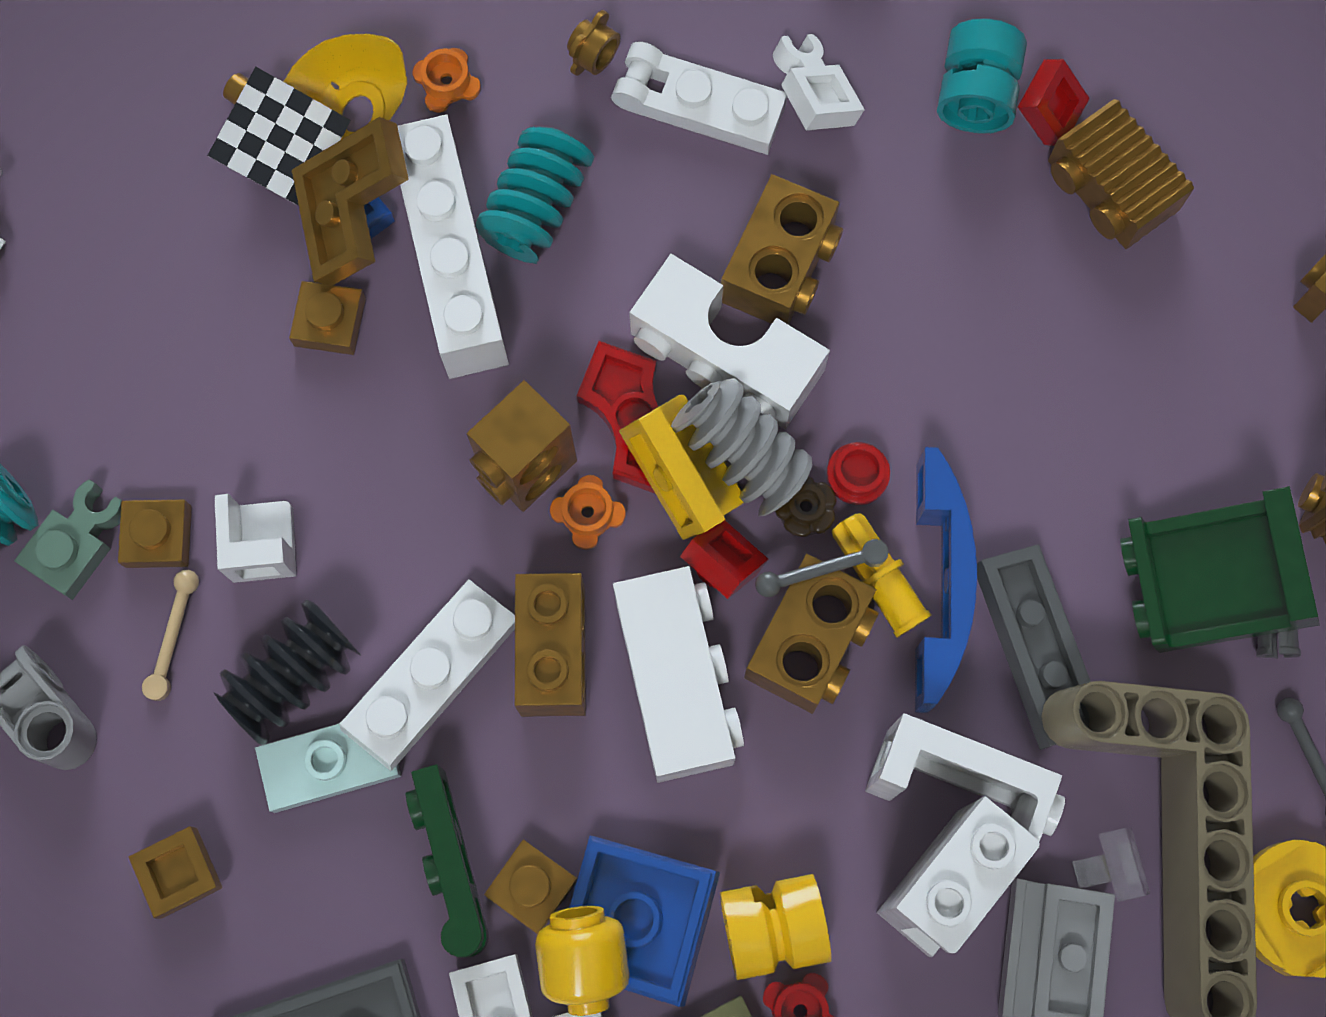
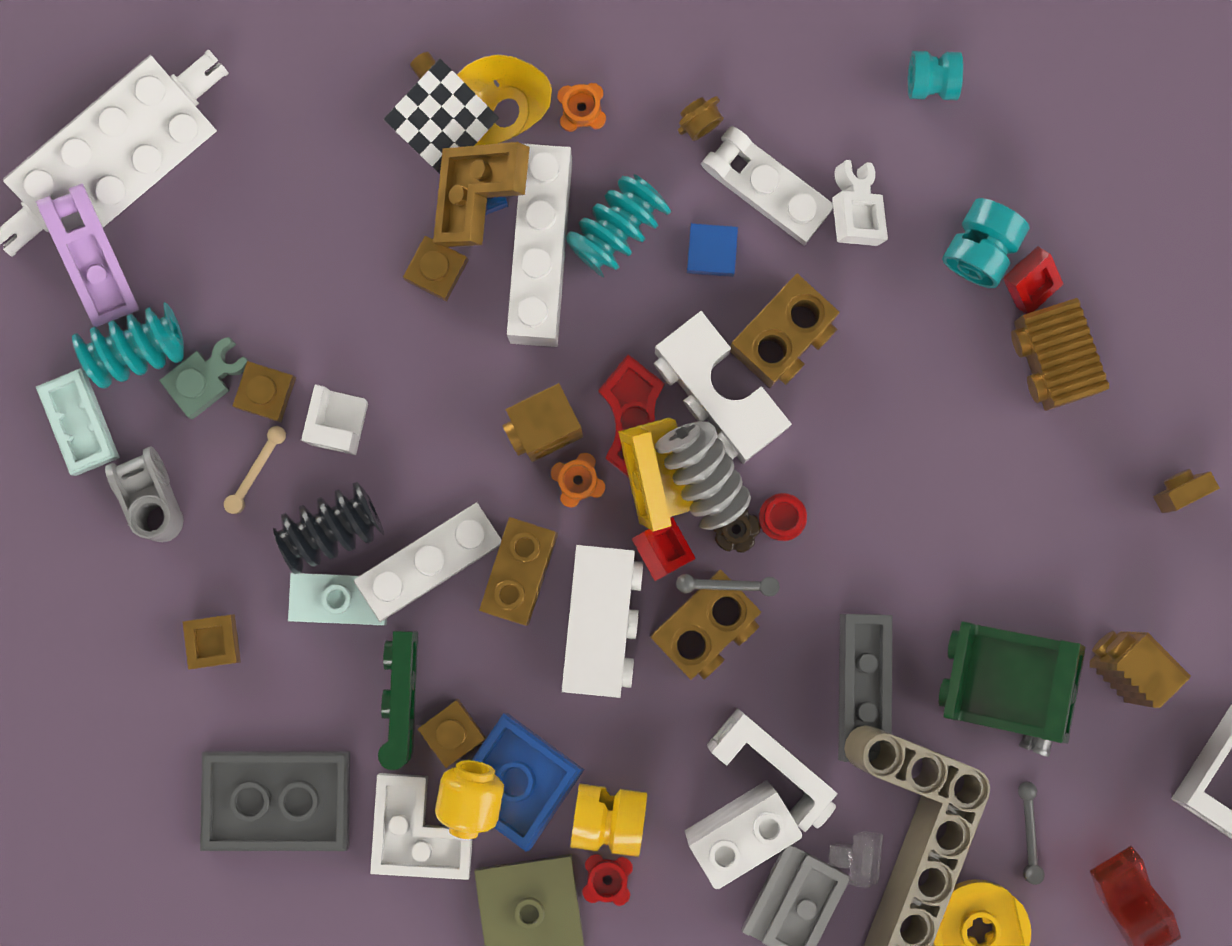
camera: 20 degrees right, 10 degrees up
yellow axle [832,513,932,638] -> none
blue slope [915,447,977,713] -> none
none -> blue tile [687,223,738,277]

